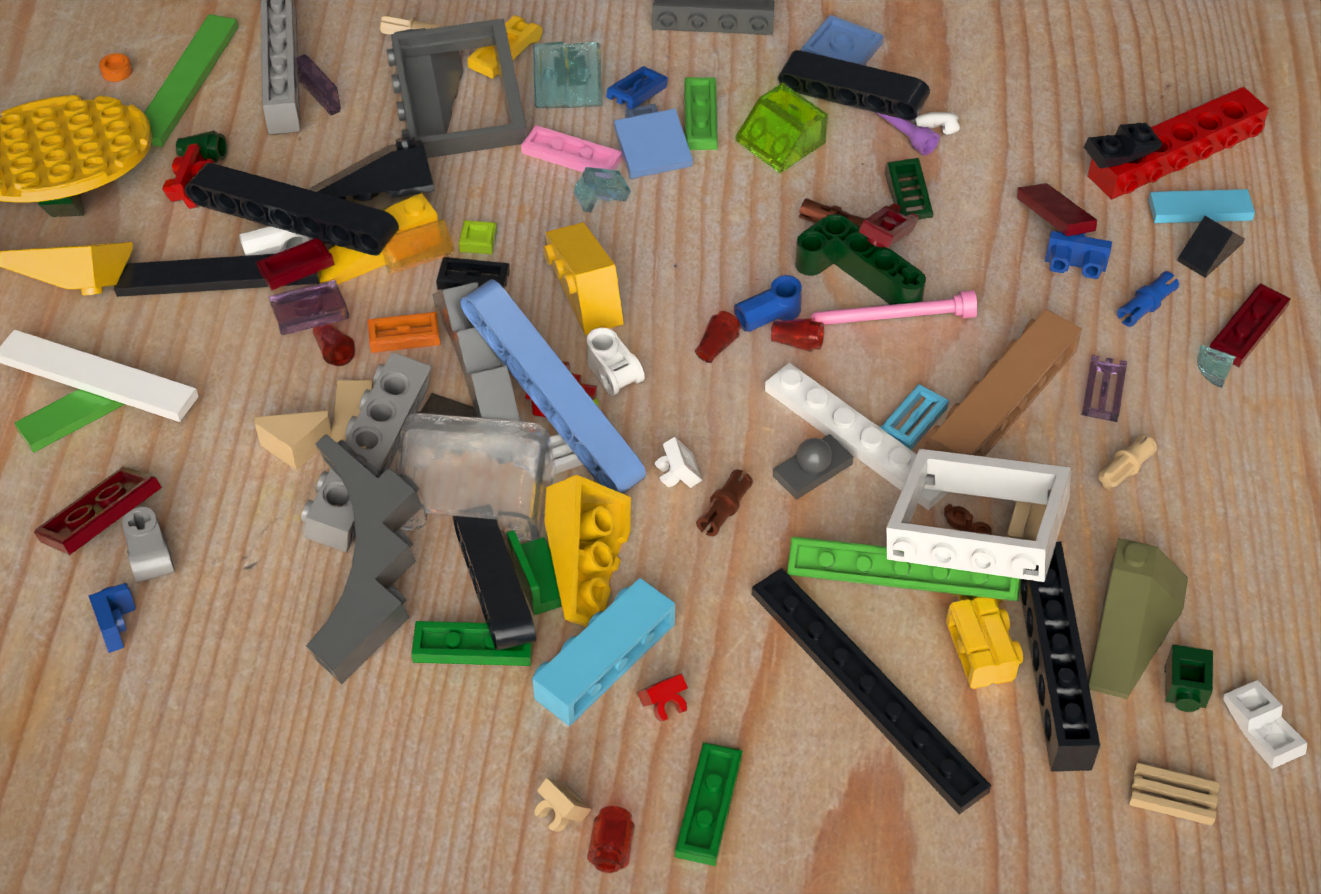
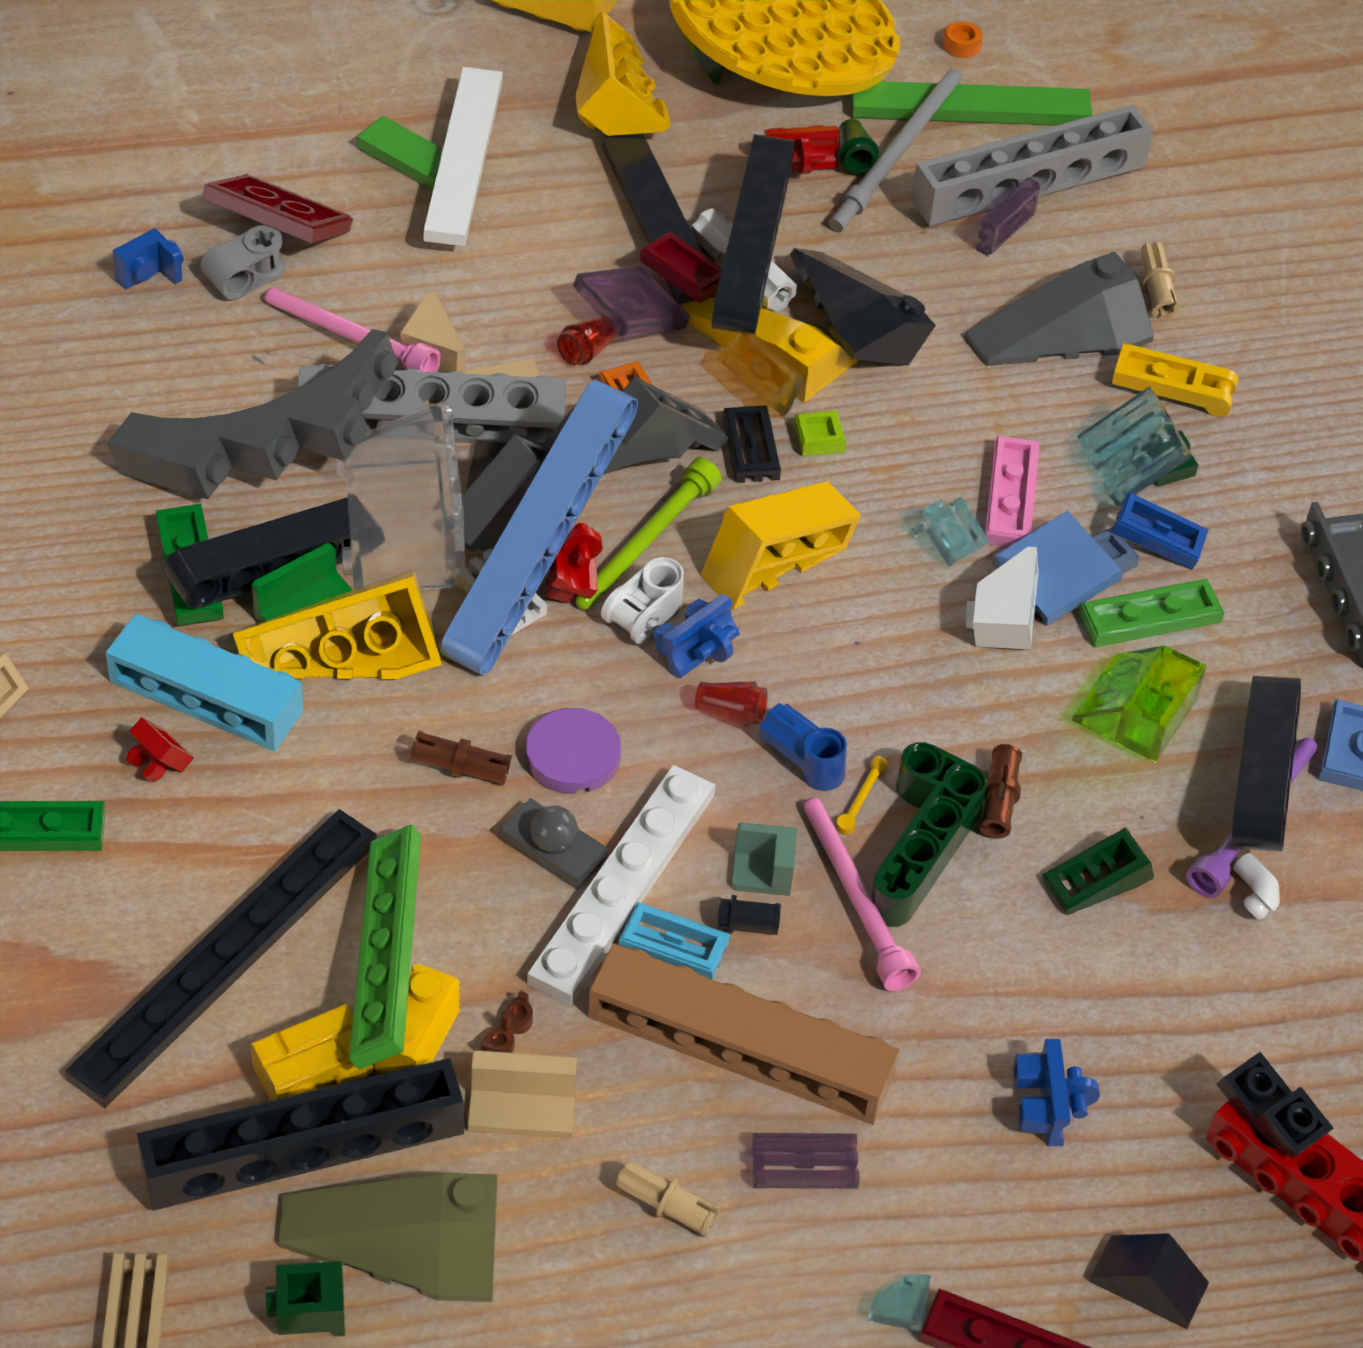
camera: 70 degrees right, 0 degrees up
dark grey window [387,18,526,158] -> none
white tile [655,437,703,488] -> none
clear red cone [771,318,824,352] -> none
dark red hinge [859,203,919,248] -> none
white window [886,449,1071,582] -> none
dark red tile [1017,183,1097,236] -> none
blue pin [1117,271,1179,327] -> none
medium azure tile [1148,189,1255,223] -> none
none -> bright pink piece [265,288,441,372]
none -> medium lavender tile [526,708,621,793]
none -> blue hips [653,594,740,678]
none -> black pin [718,894,781,935]
none -> sand green panel [732,822,797,896]
none -> light grey bar [829,69,962,232]
none -> yellow hinge [836,756,889,835]
none -> white slope [966,547,1039,649]

